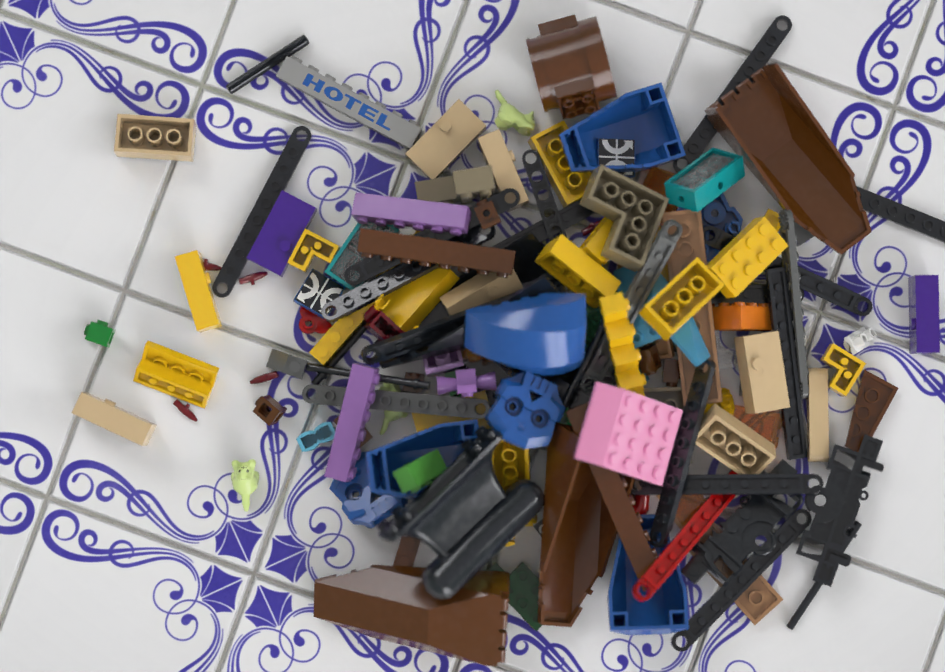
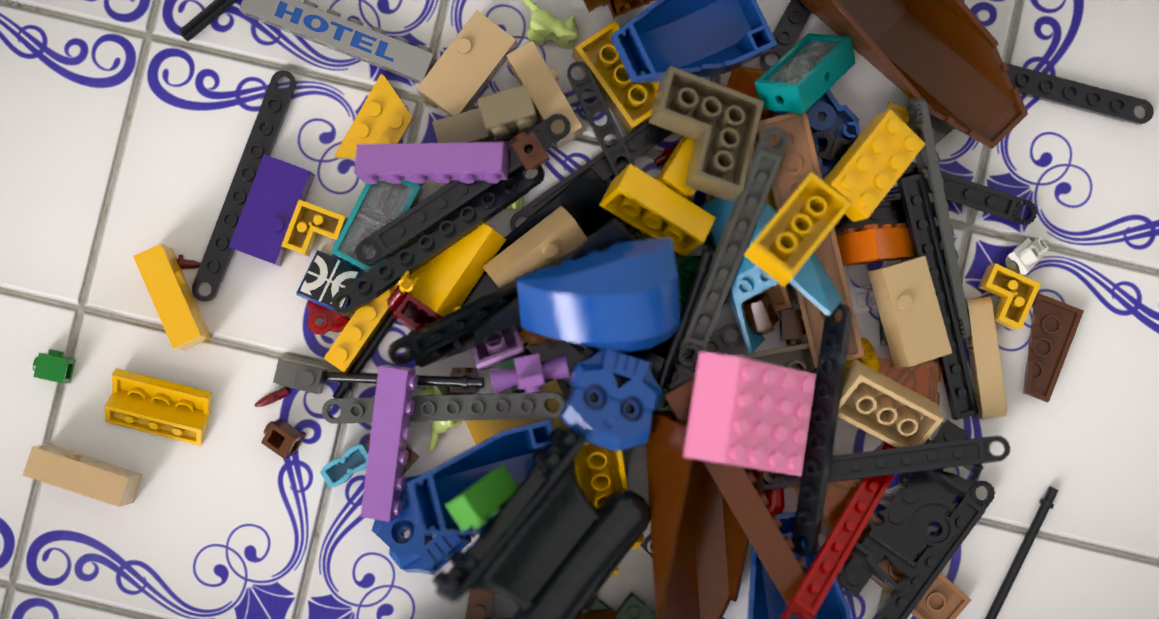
camera: 10 degrees left, 0 degrees up
tan brick [114,114,196,162] -> none
dark red helmet [173,399,198,422] -> none
yellowish green animal [231,459,259,512] -> none
dark red helmet [238,272,268,285] -> none
reddish brown brick [357,228,515,278] -> none
tile [597,138,635,178] -> none
yellow brick [599,292,646,396] -> none
black piece [796,435,884,587] -> none
dark purple brick [908,275,940,354] -> none
none -> yellow wing [334,74,413,159]

